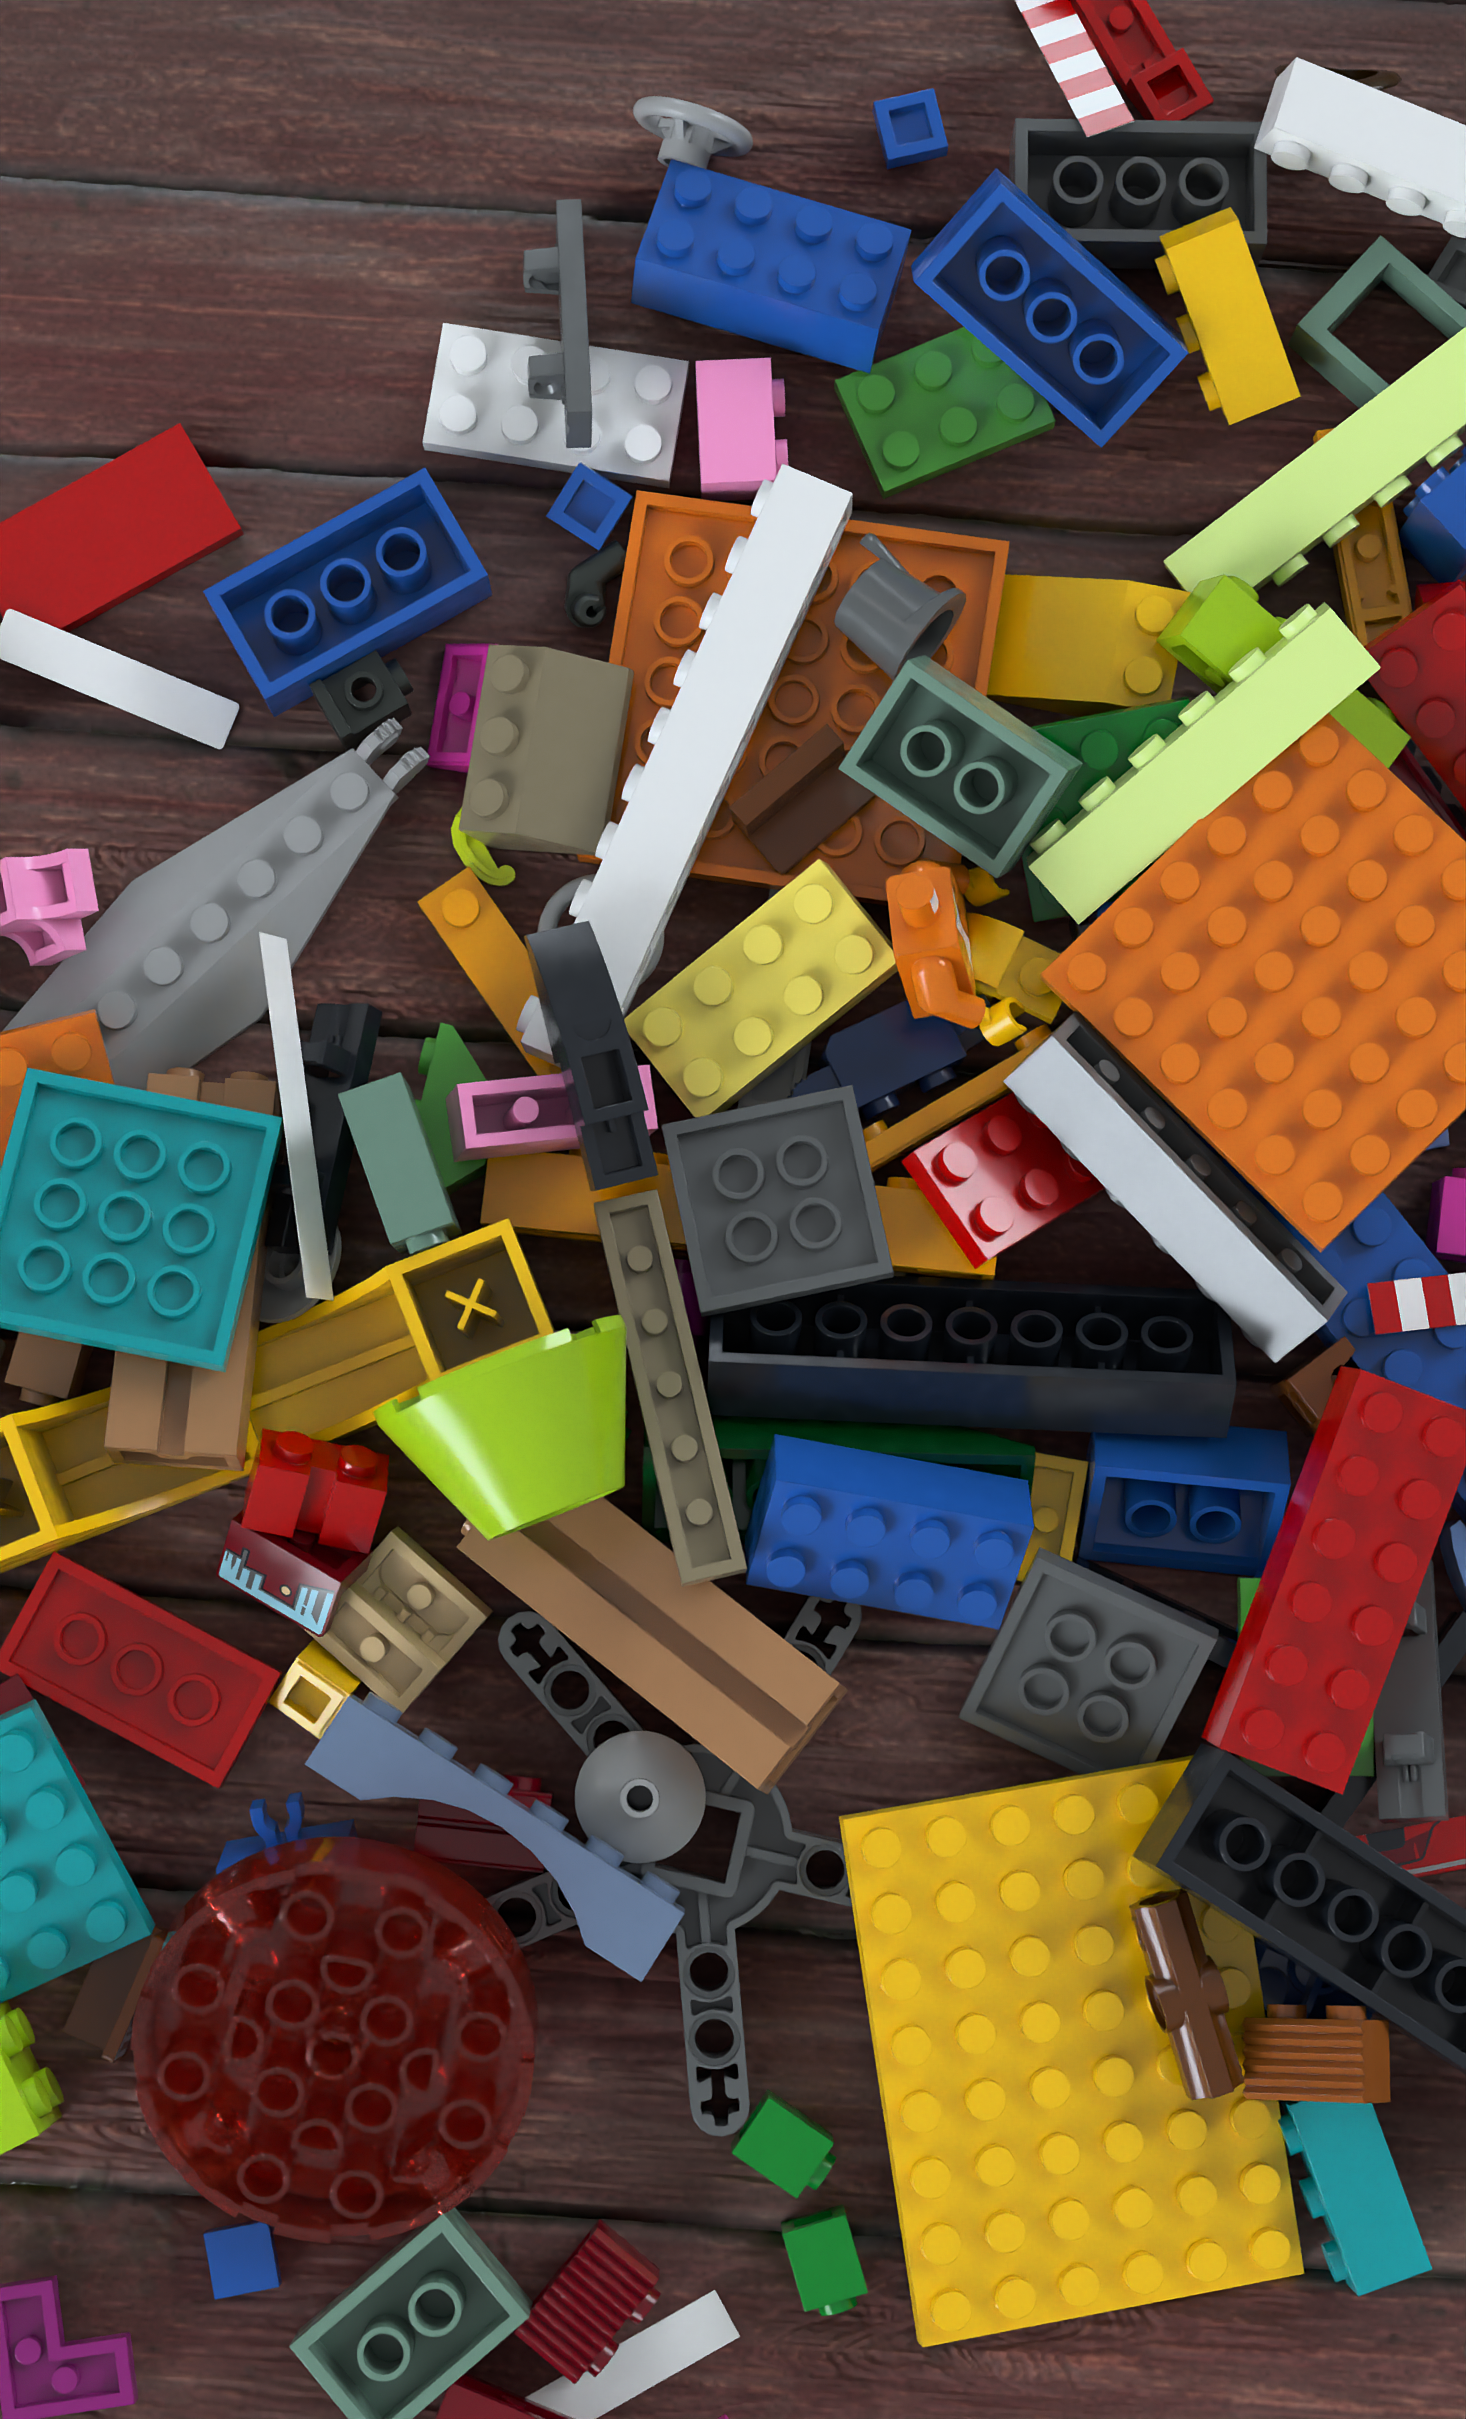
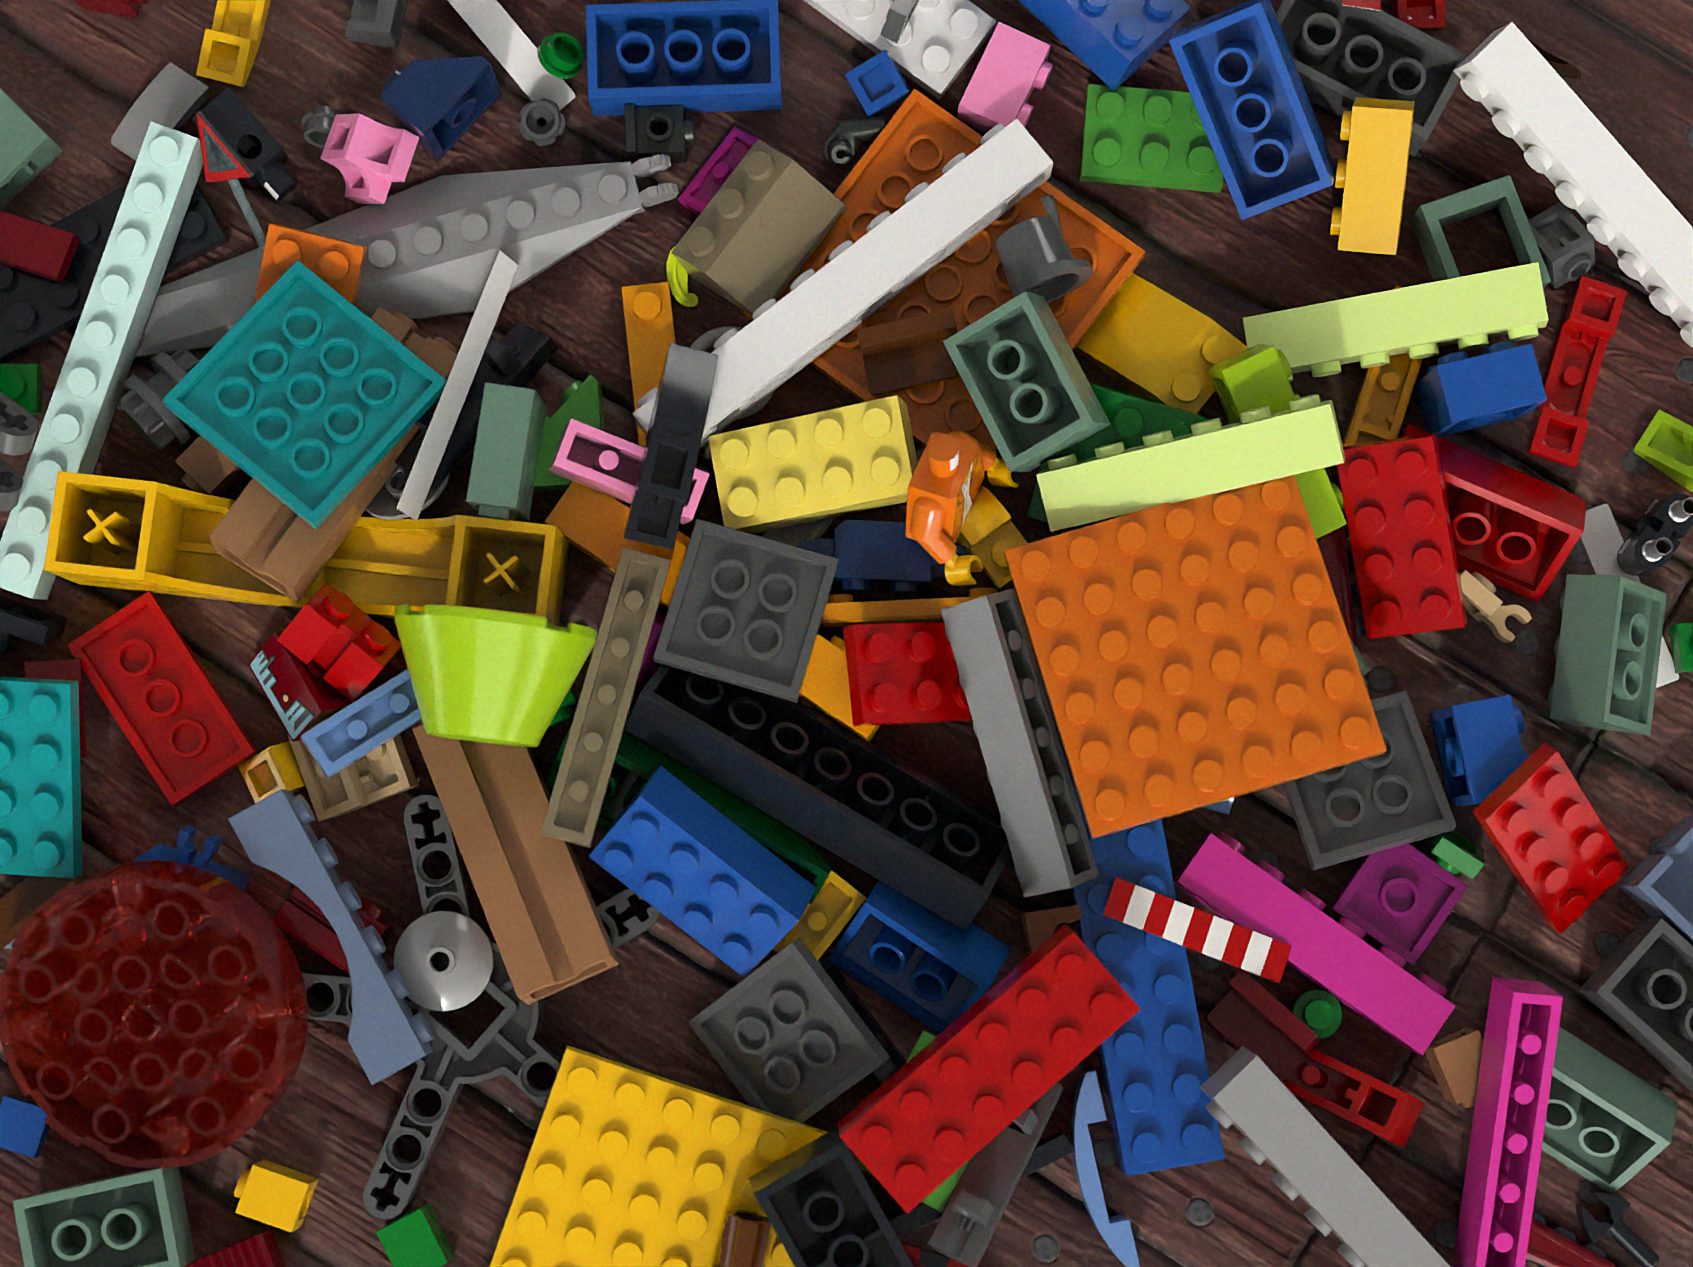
camera: 30 degrees right, 0 degrees up
none -> yellow brick [234,1159,319,1233]
none -> medium blue plate [301,669,422,779]
none -> dark blue slope [380,56,502,161]
none -> dark grey plate [519,99,566,146]
none -> green plate [537,32,584,79]

